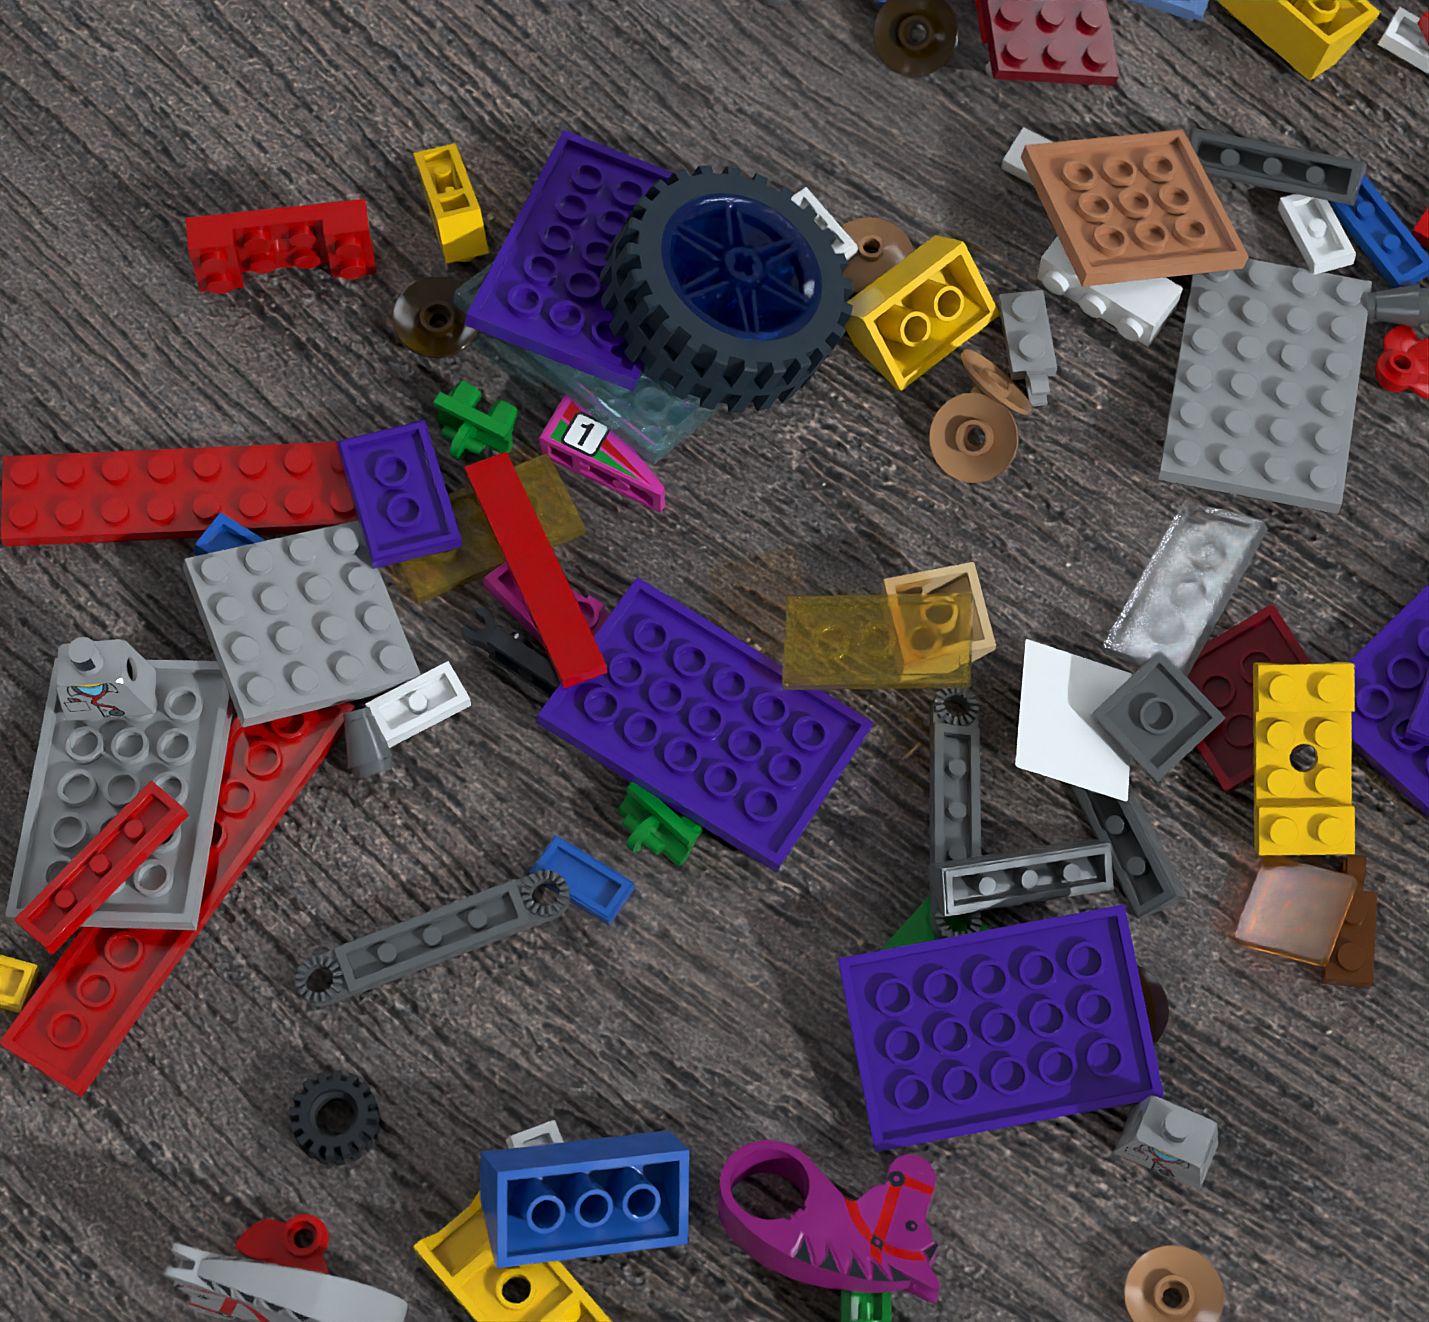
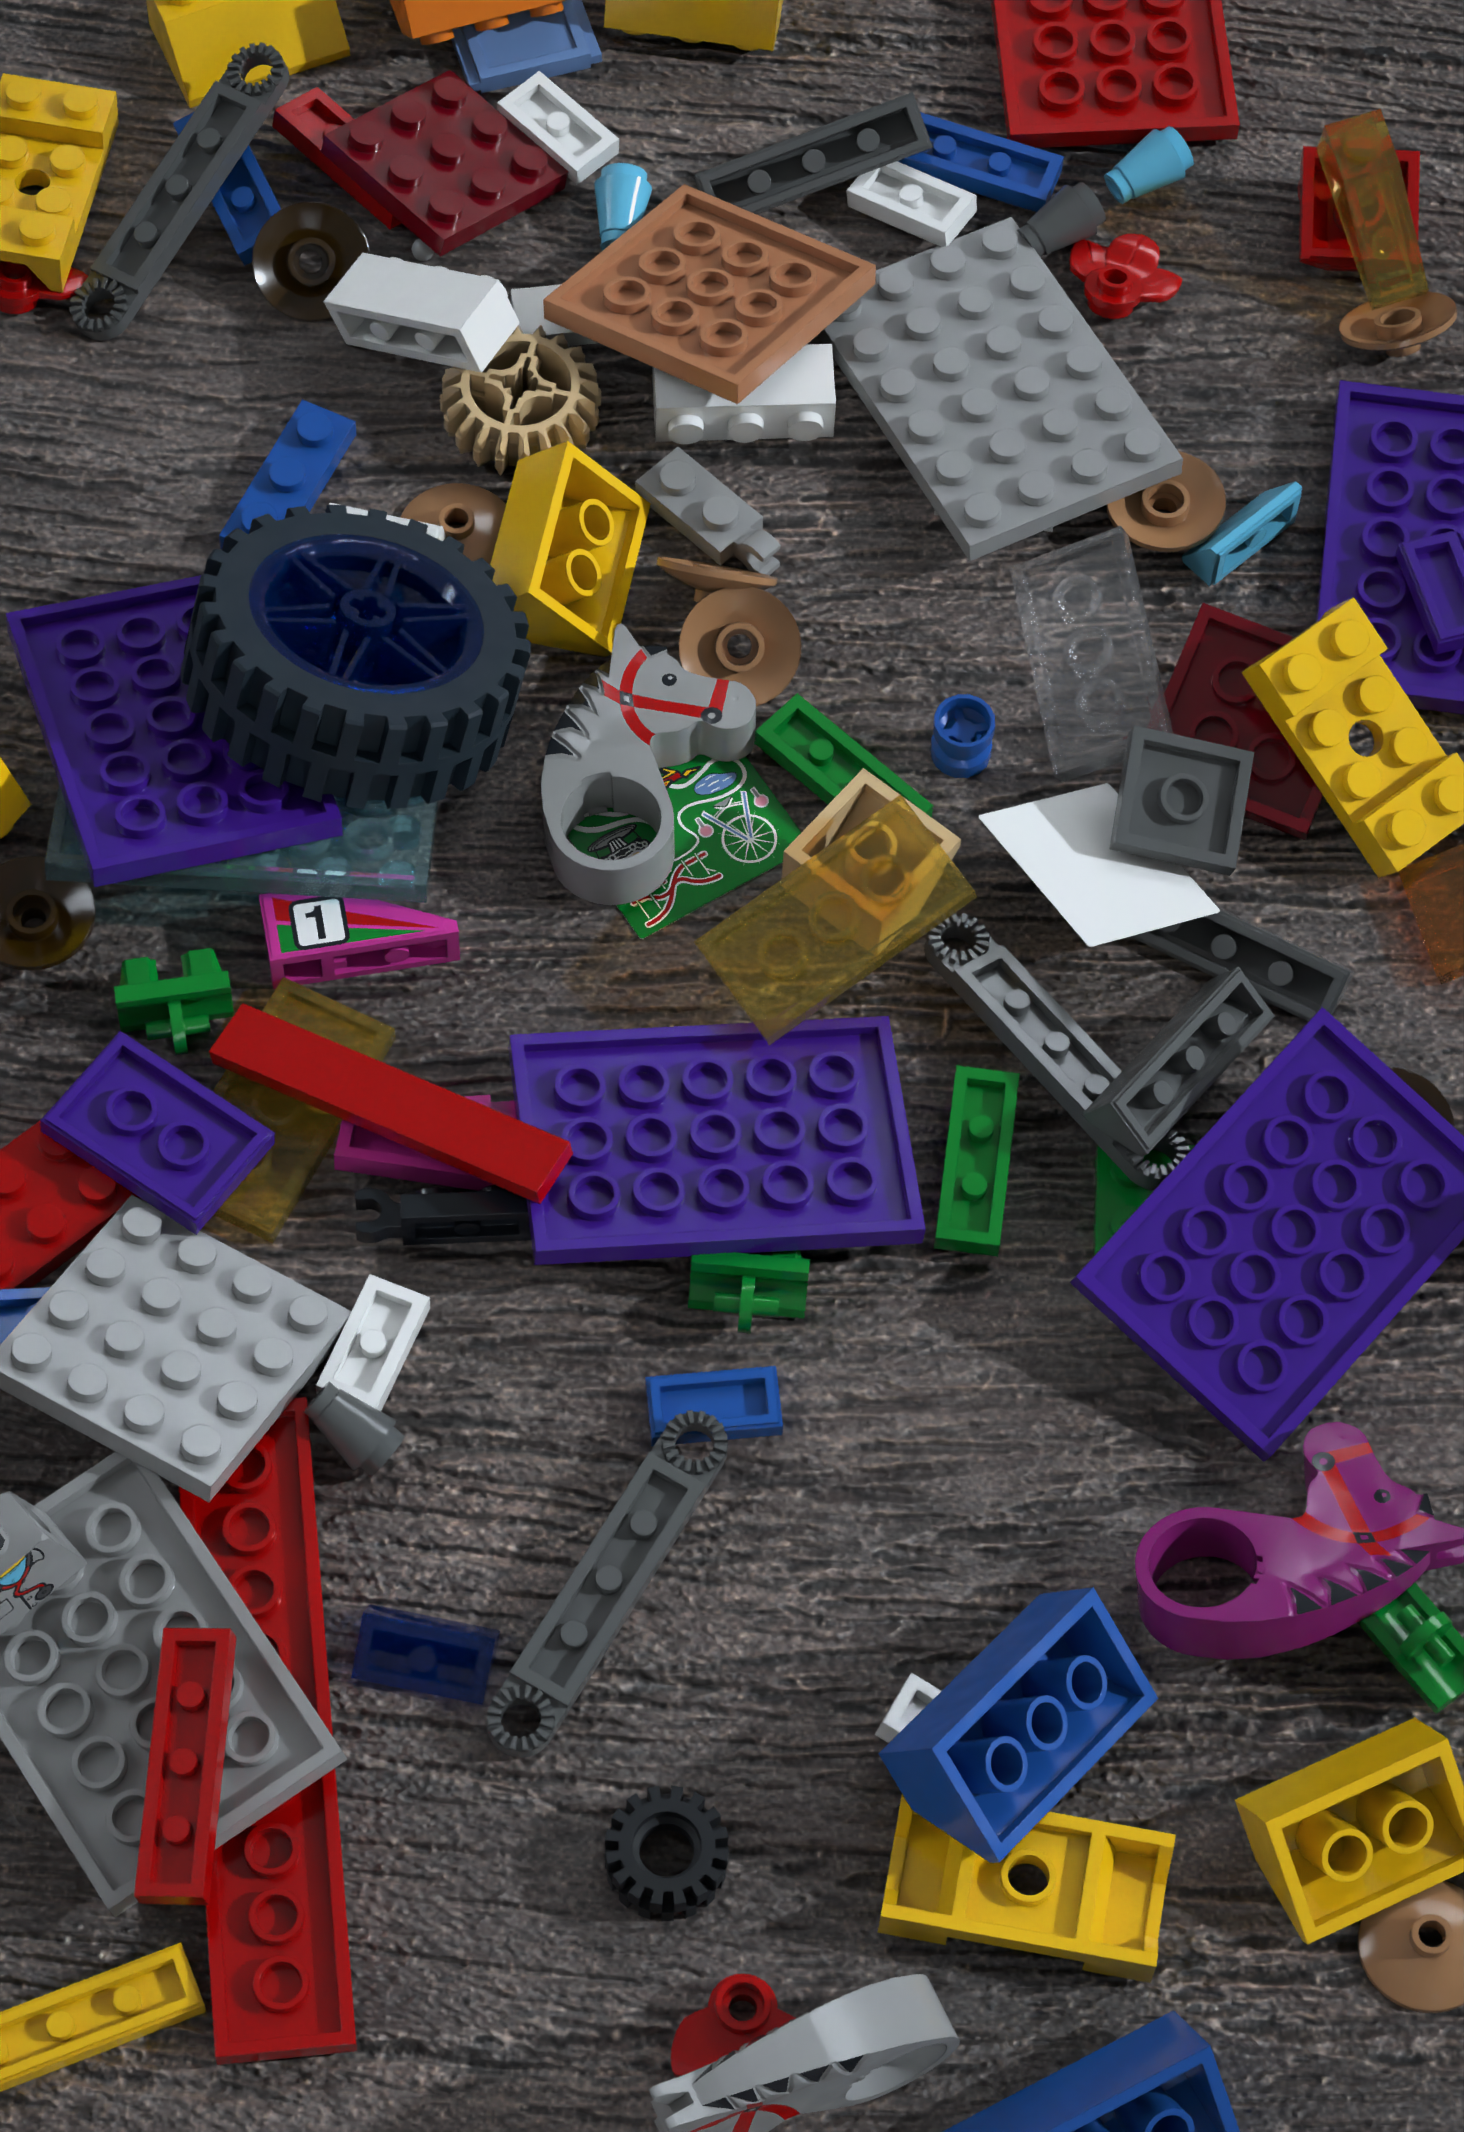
camera: 40 degrees left, 5 degrees down
none -> blue plate [219,399,356,549]
none -> white brick [324,252,520,373]
none -> clear blue slope [351,1605,500,1705]
none -> tan gear [440,325,601,476]
none -> white plate [497,71,619,185]
none -> light grey animal [541,624,756,905]
none -> green sticker [568,754,802,939]
none -> medium azure cone [594,163,652,250]
none -> green plate [754,693,933,817]
none -> blue wheel [930,694,995,778]
none -> green plate [934,1065,1020,1257]
none -> medium nougat dish [1106,451,1226,552]
none -> medium azure slope [1182,481,1302,587]

